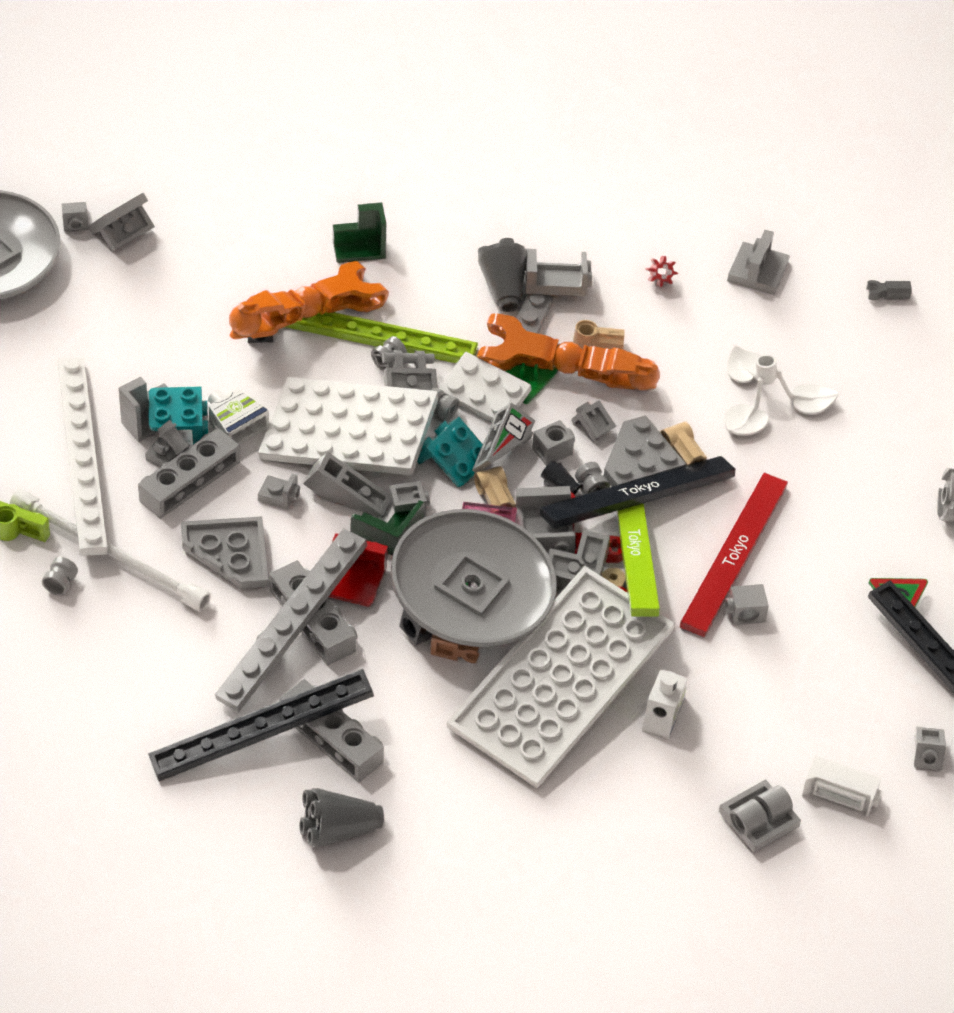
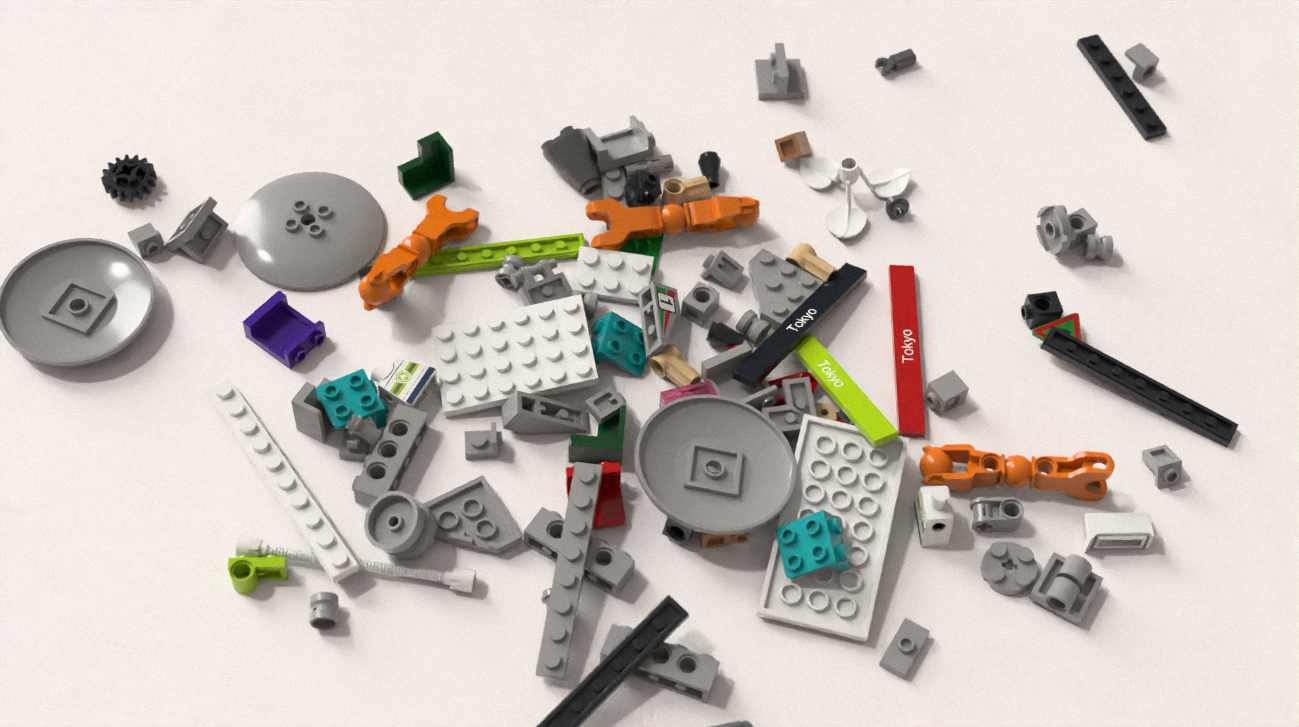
camera: 25 degrees left, 5 degrees up
gear [645,256,678,287] -> none
none -> black gear [101,154,157,202]
none -> light grey dish [234,172,384,291]
none -> dark purple panel [242,290,326,369]
none -> light grey wheel [364,491,437,560]
none -> light grey pin [624,154,674,180]
none -> black brick [624,169,662,207]
none -> black cone [697,151,721,189]
none -> medium nougat panel [774,131,812,163]
none -> teal bracket [776,510,850,579]
none -> light grey plate [879,618,930,679]
none -> dark grey plate [885,195,909,218]
none -> orange piece [919,444,1115,501]
none -> light grey piece [970,497,1024,533]
none -> light grey plate [980,542,1037,596]
none -> black brick [1021,291,1063,329]

